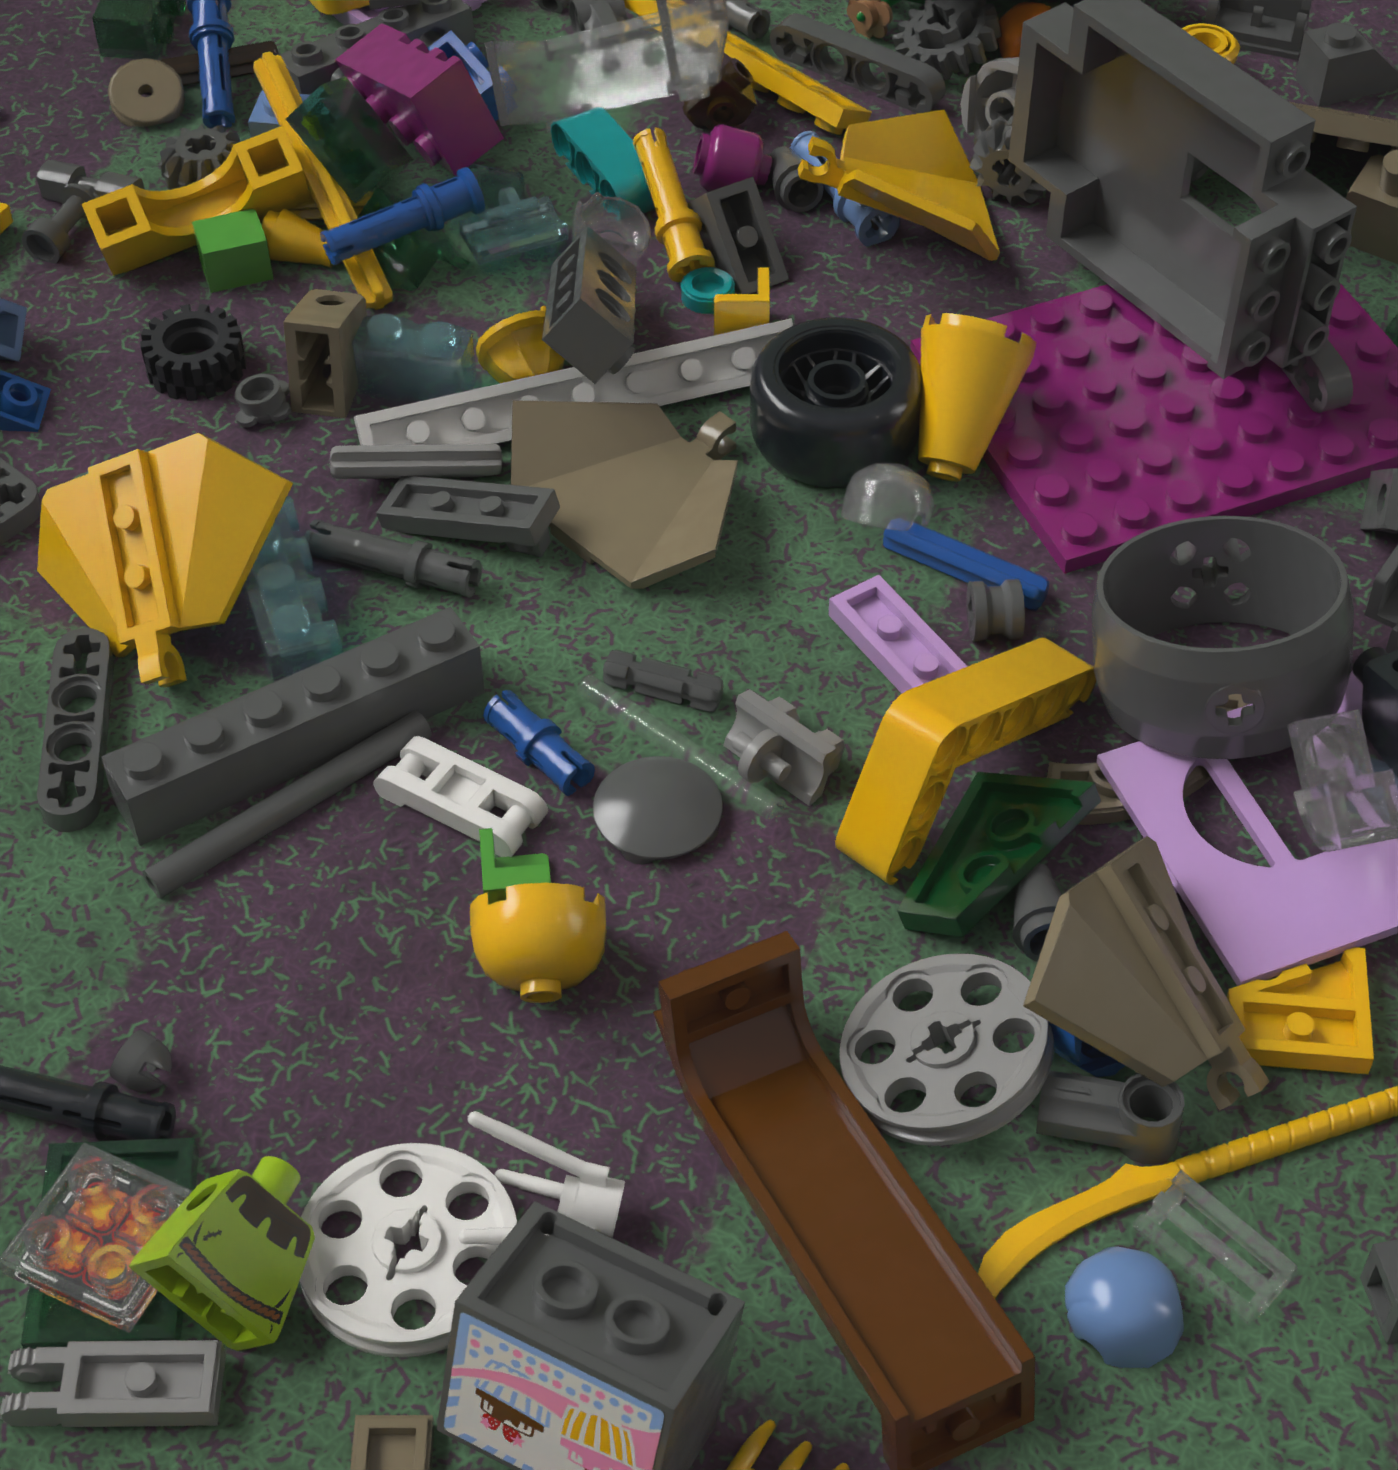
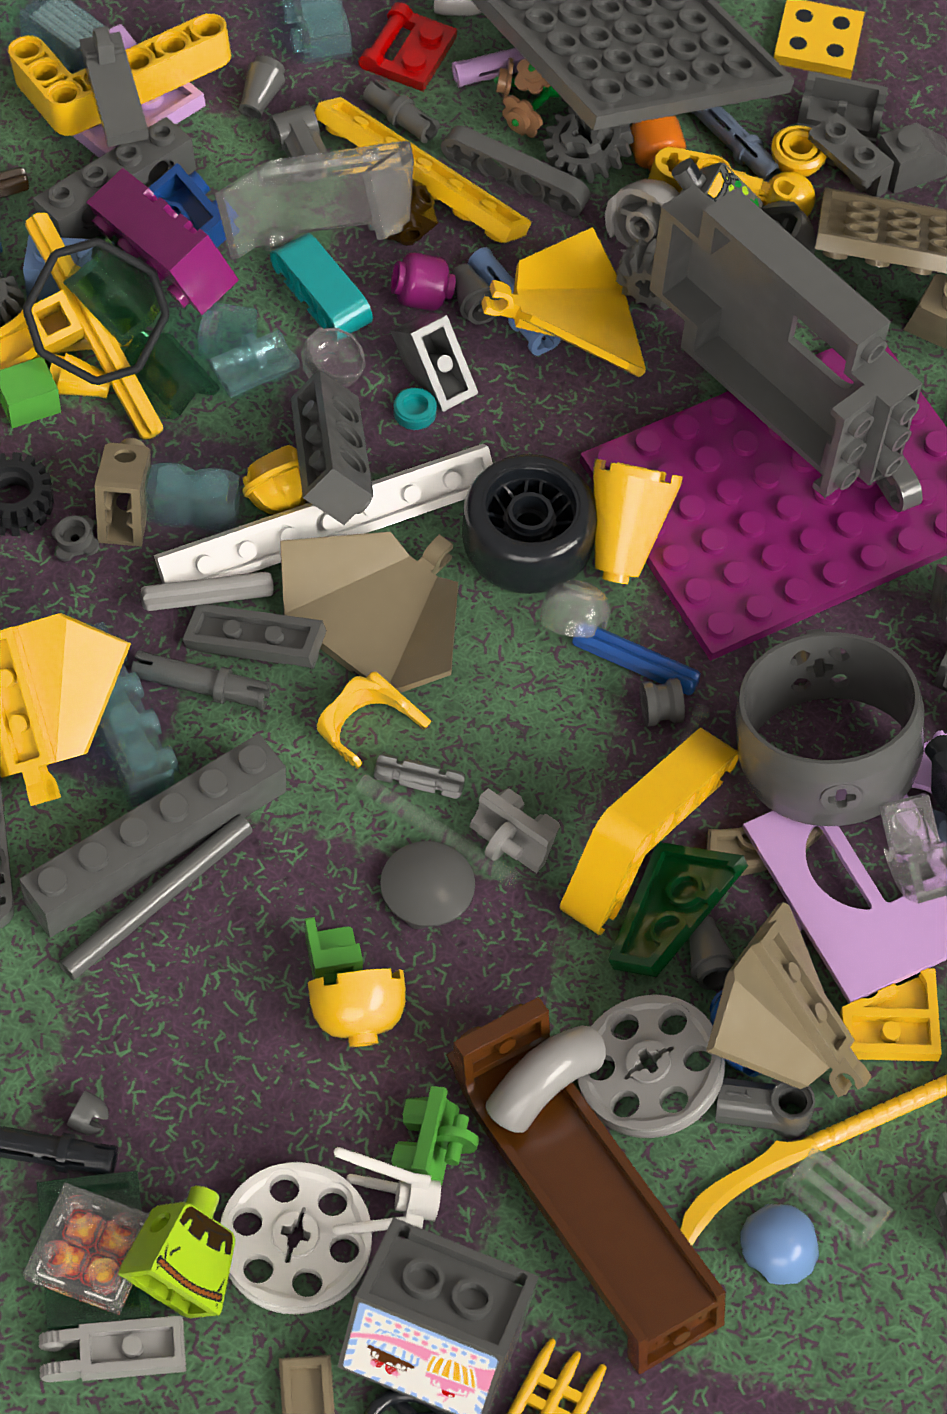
camera: 10 degrees left, 10 degrees up
blue pin [320,167,485,265] -> none
white plate [373,736,548,857] -> none
blue pin [483,690,595,796] -> none
yellow pin [633,128,715,282] -> none
yellow panel [714,267,770,335] -> none
lavender plate [828,575,967,694] -> none
none -> black piece [23,238,170,385]
none -> yellow helmet [317,671,431,769]
none -> bright green hips [392,1086,479,1186]
none -> light grey cylinder [486,1025,606,1133]
none -> dark grey bracket [808,113,894,197]

